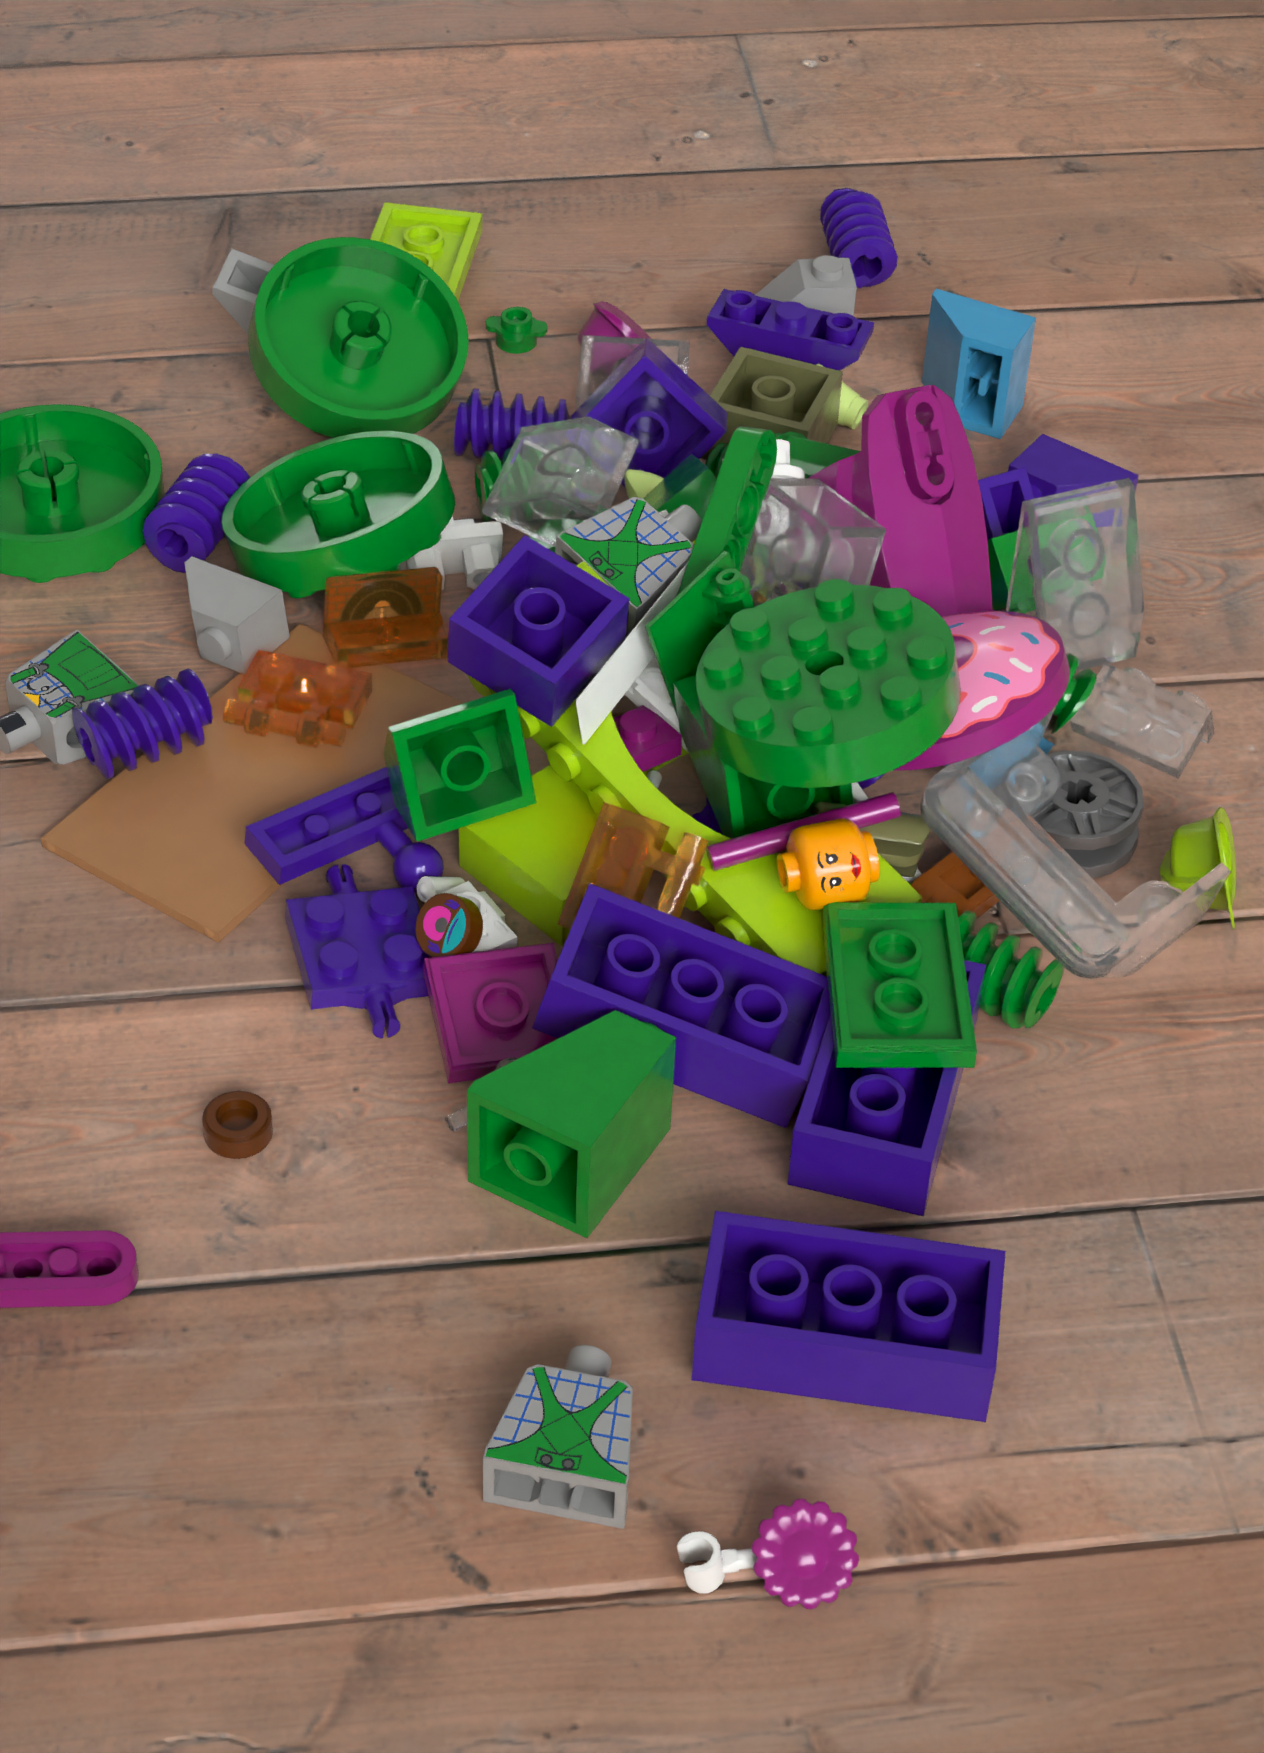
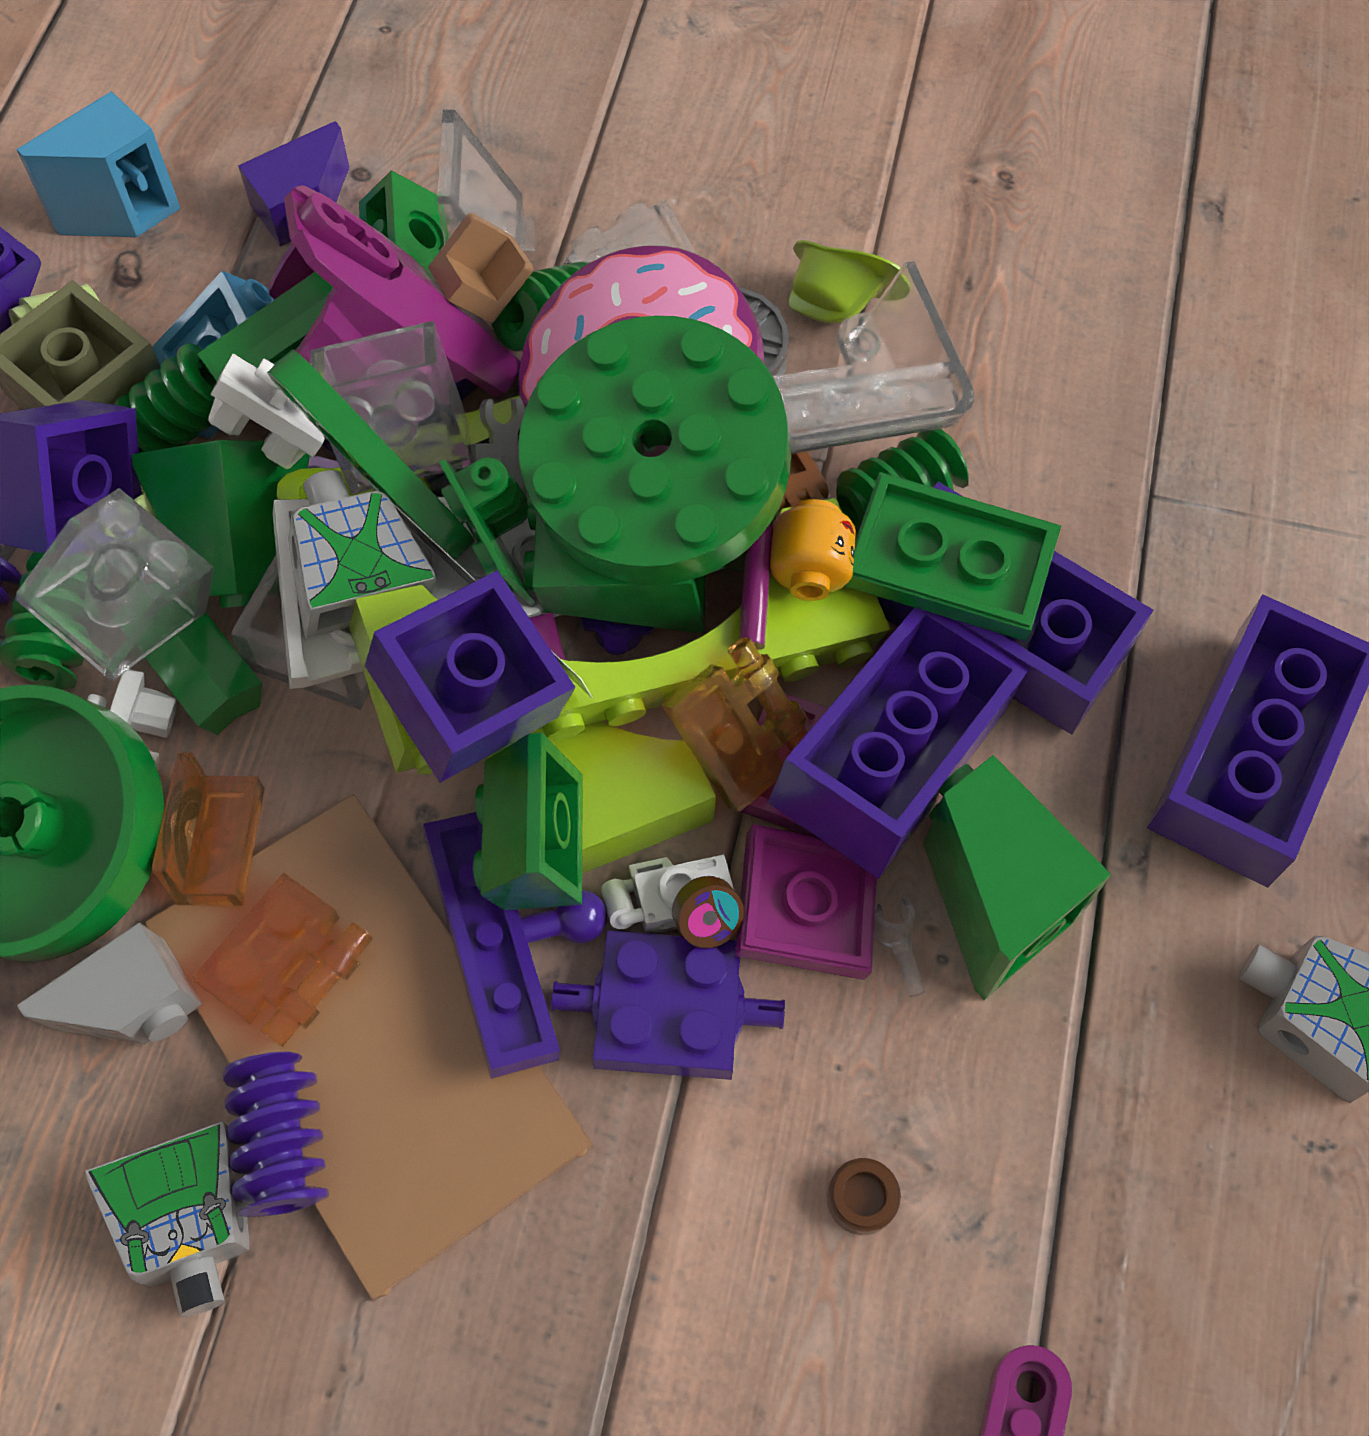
camera: 70 degrees left, 20 degrees up
none -> medium nougat panel [428,213,533,323]

